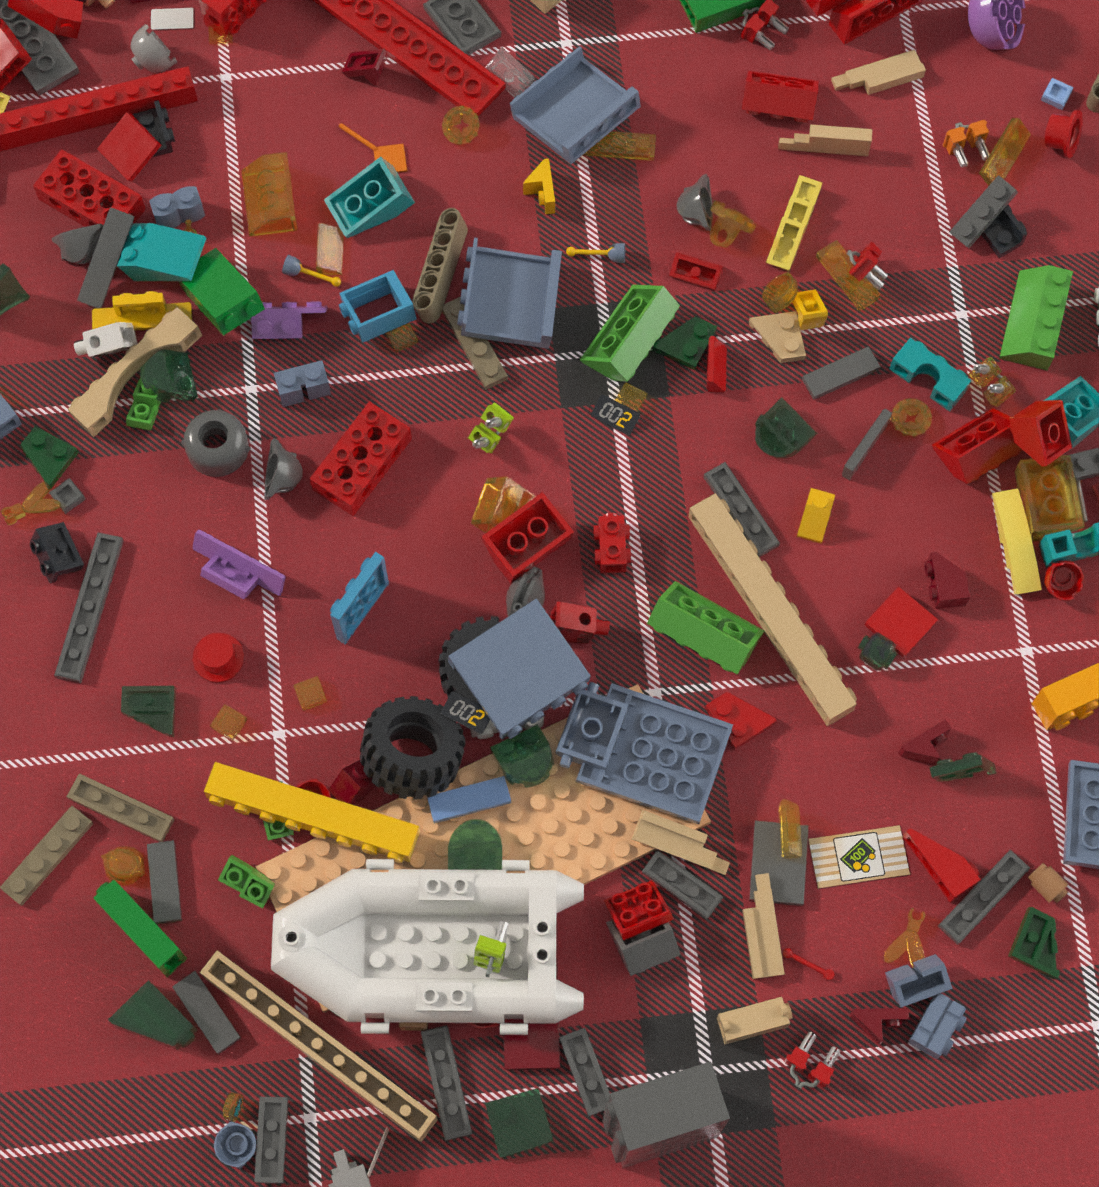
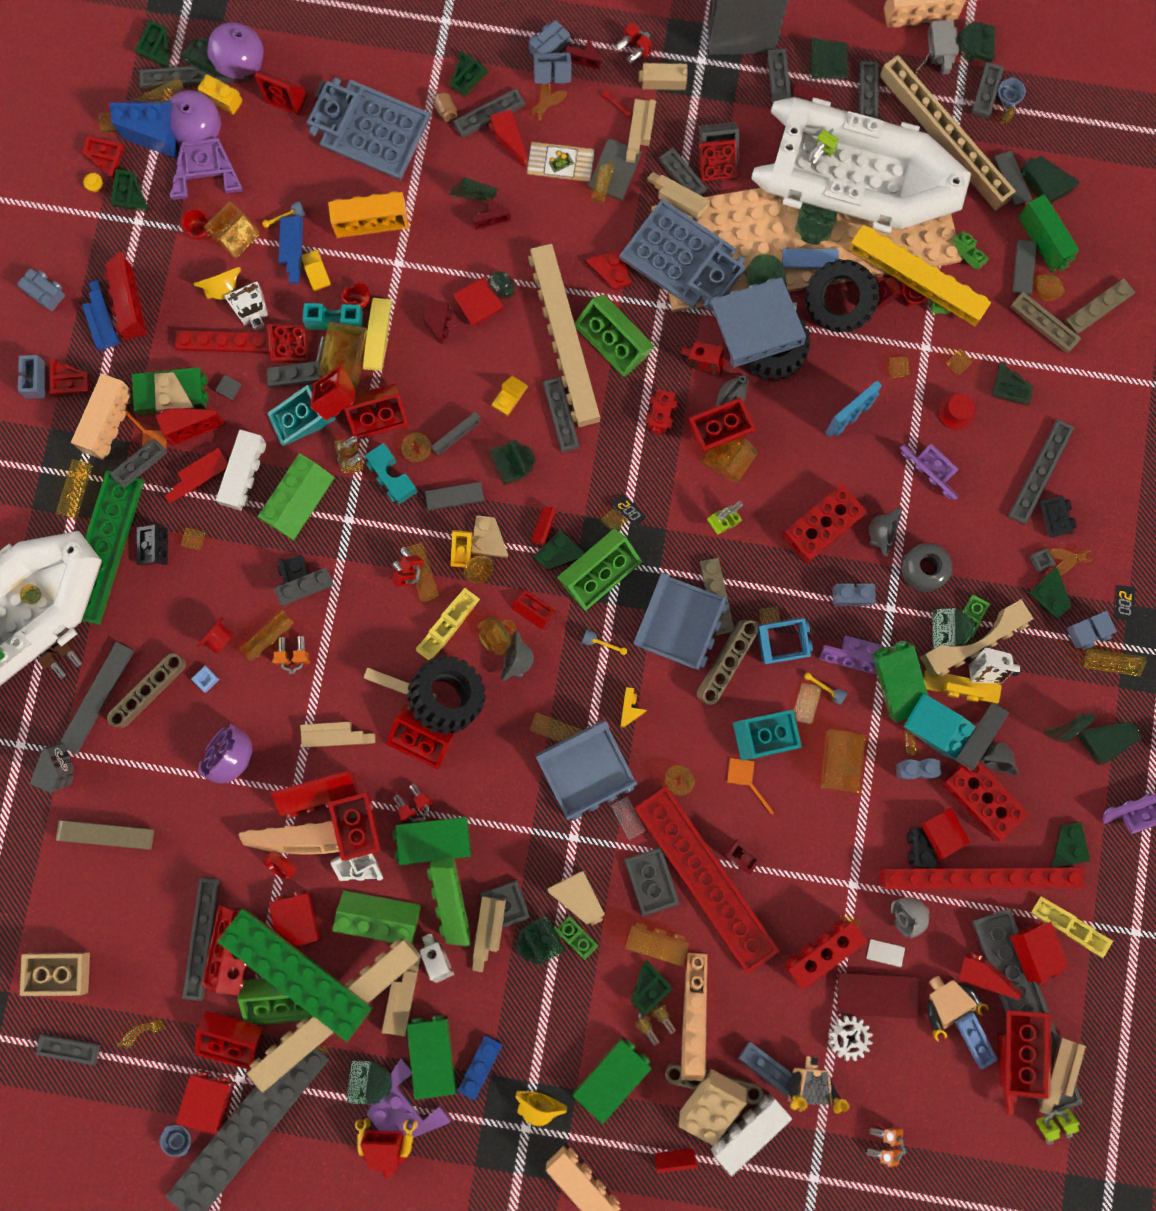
camera: 165 degrees left, 10 degrees up
black sticker [440,691,490,734] -> none
none -> black tyre [407,655,486,734]

